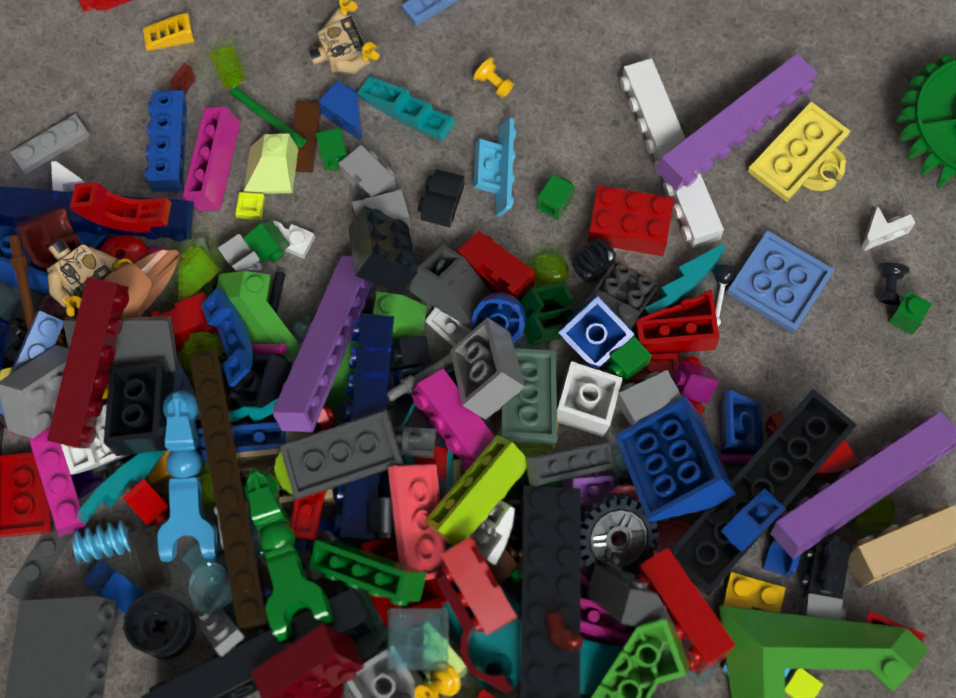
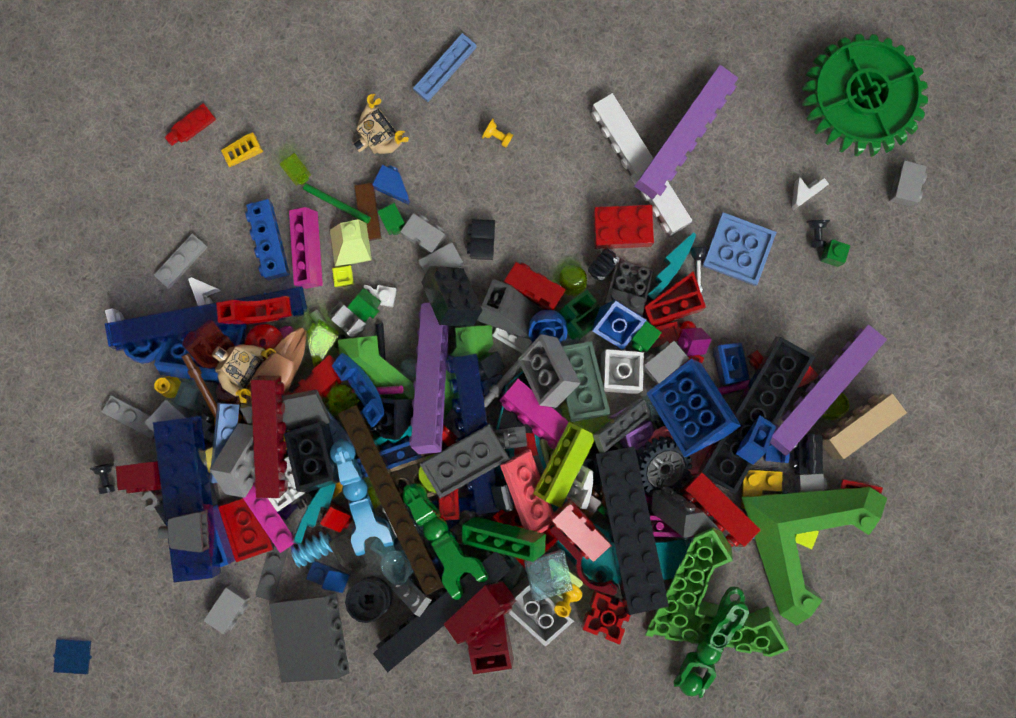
camera: 10 degrees left, 15 degrees up
clear red tile [170,63,196,95] -> none
teal slope [357,76,455,141] -> none
medium azure bracket [473,117,516,217] -> none
green brick [537,174,575,220] -> none
clear red arm [547,612,583,652] -> none
light yellow plate [747,102,851,202] -> none

